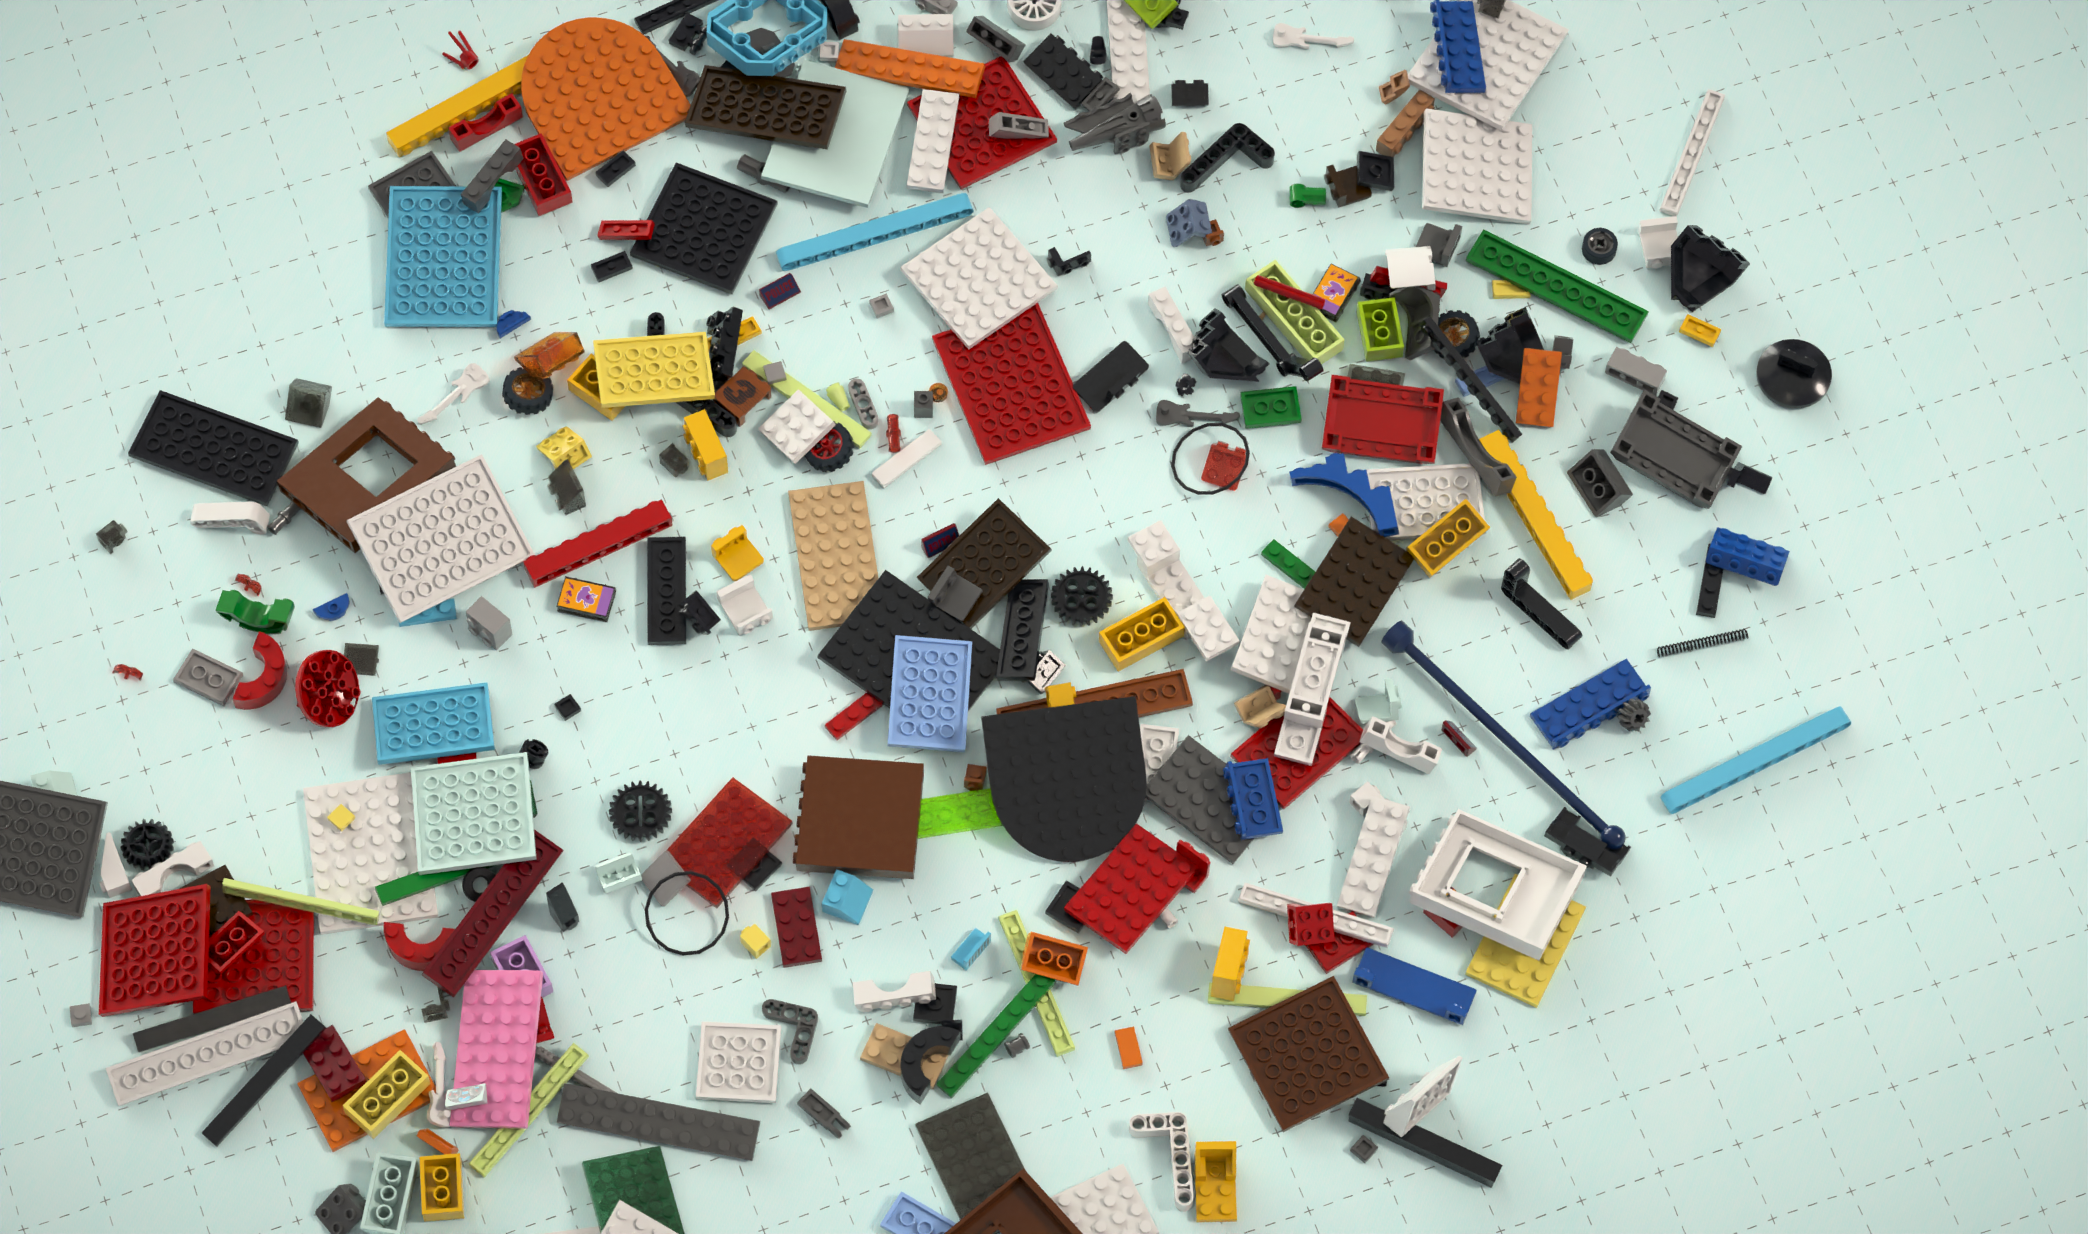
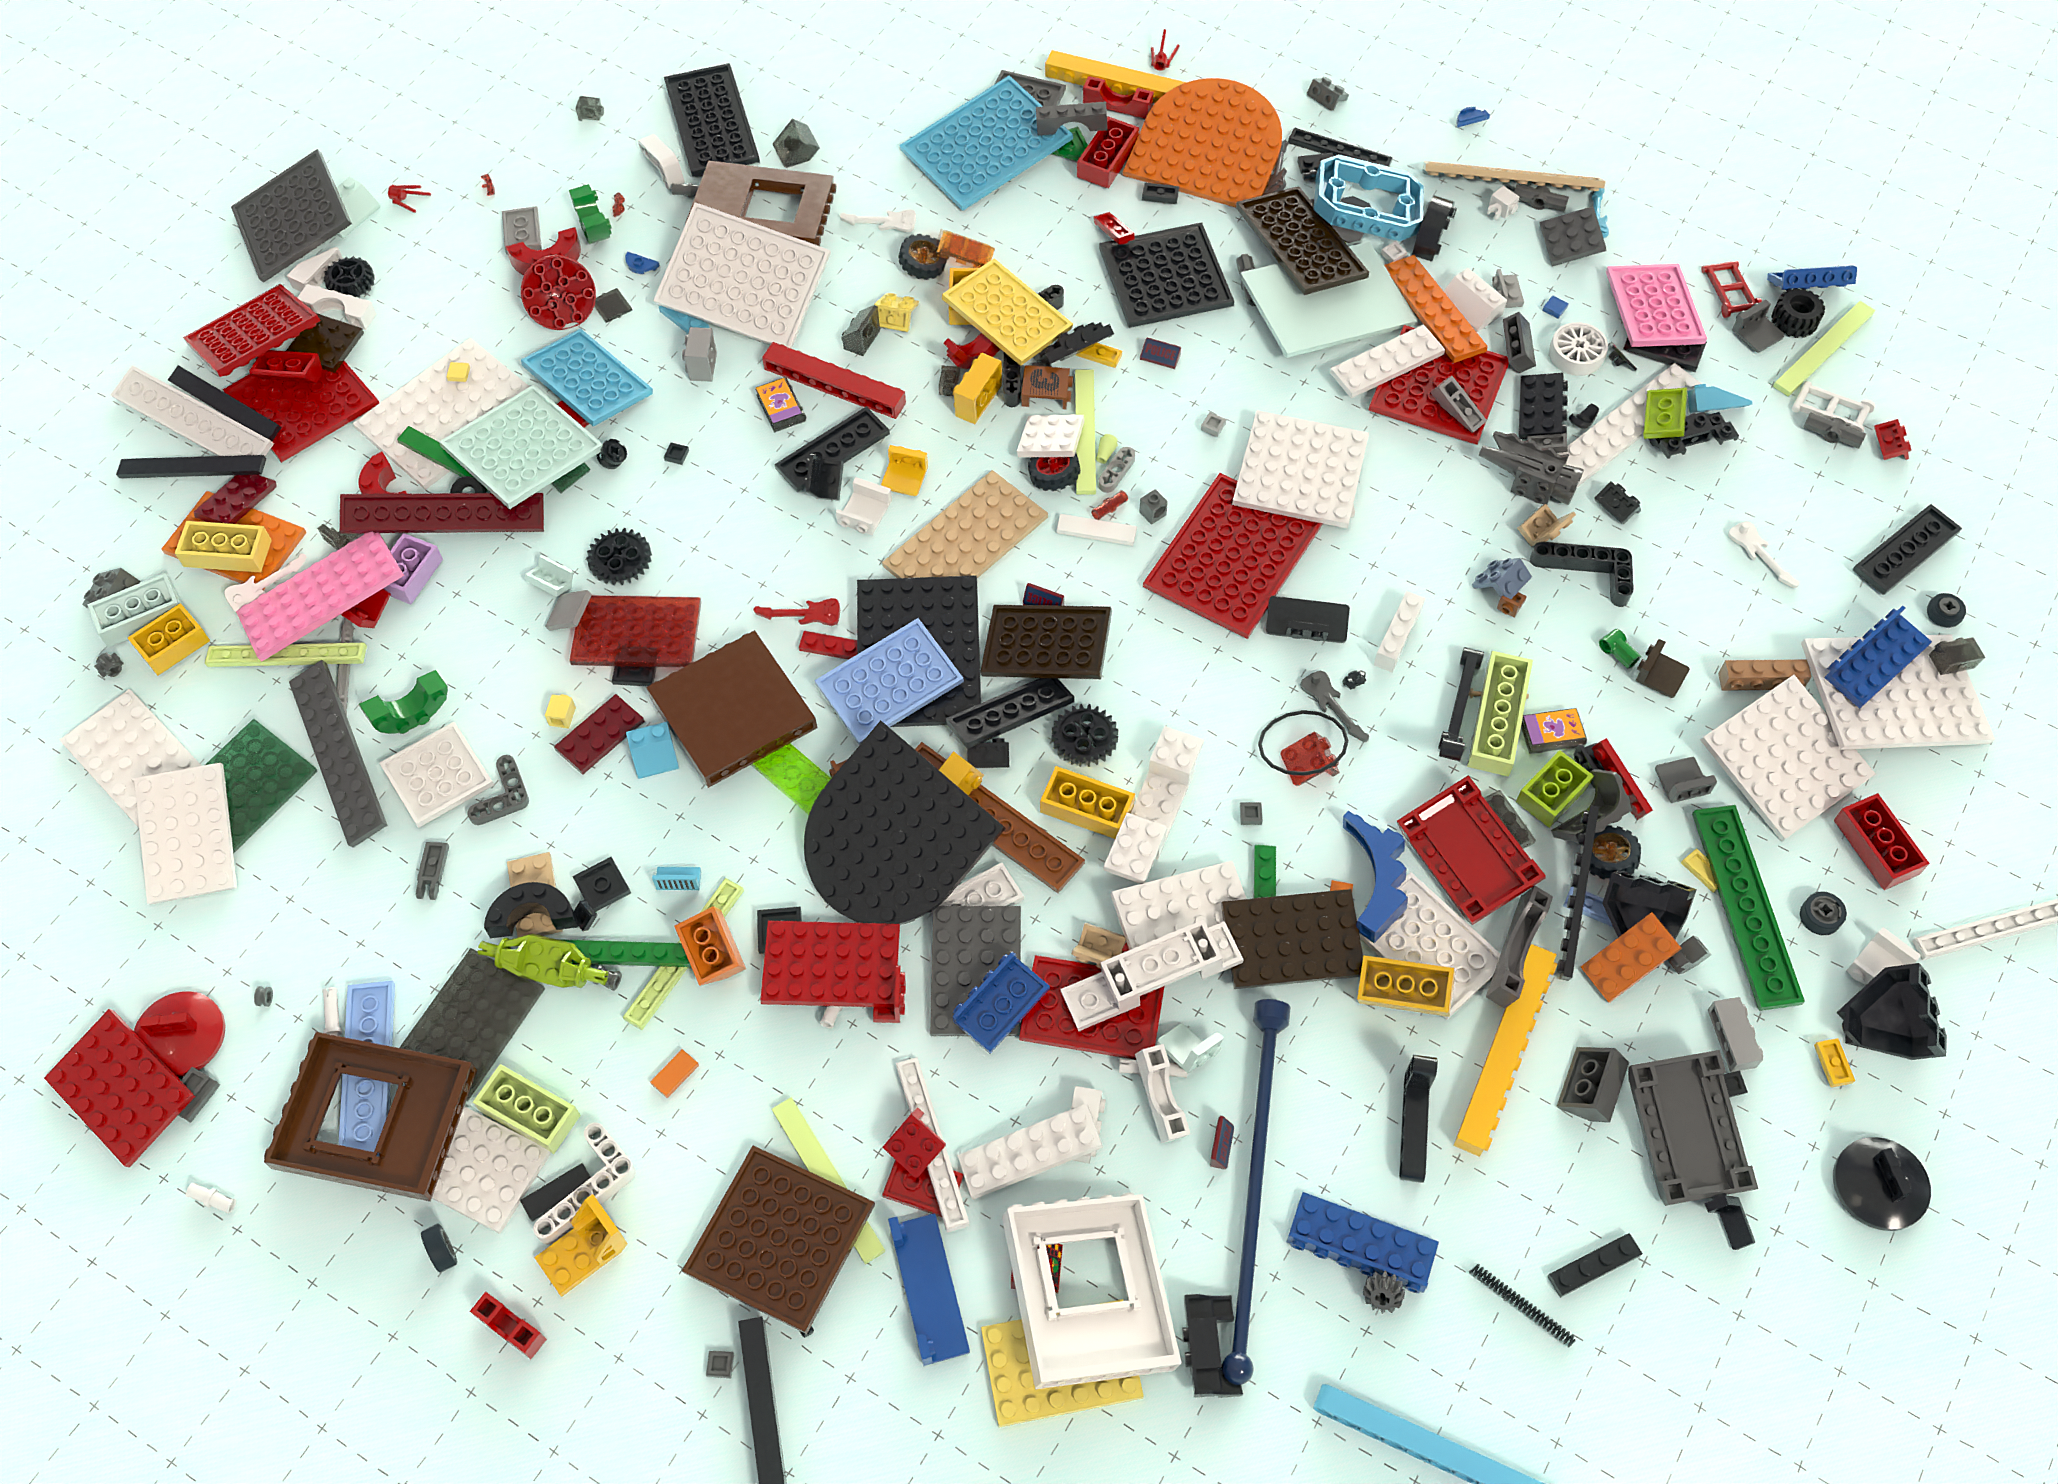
camera: 55 degrees right, 5 degrees down
light grey plate [69,1003,92,1027] -> none
yellowish green tile [222,878,379,925] -> none
orange tile [416,1128,459,1155] -> none
slope [445,1084,488,1110] -> none
blue plate [497,310,531,339] -> none
black slope [546,882,580,932] -> none
black plate [591,251,633,283] -> none
black piece [645,871,729,956] -> none
light grey tile [763,361,786,384] -> none
medium azure beam [776,193,974,271] -> none
white arch [853,971,936,1012] -> none
dark grey bracket [928,565,983,622] -> none
clear orange tile [929,383,948,403] -> none
black bracket [1046,247,1091,276] -> none
black panel [1187,308,1269,382] -> none
yellow brick [1211,926,1250,1001] -> none
green plate [1240,386,1302,429] -> none
red axle [1254,275,1325,309] -> none
black plate [1357,151,1394,191] -> none
medium nougat slope [1379,70,1410,105] -> none
white slope [1383,1056,1463,1137] -> none
white panel [1385,246,1435,290] -> none
blue bracket [1705,527,1790,586] -> none
none -> green brick [359,670,448,734]
none -> red plant [388,184,431,213]
none -> yellowish green brick [473,1064,581,1154]
none -> lime plate [478,934,609,988]
none -> black tile [520,1163,591,1222]
none -> red piece [753,598,841,626]
none -> red arch [943,333,1001,369]
none -> dark grey plate [1239,802,1263,825]
none -> red brick [1834,793,1930,890]

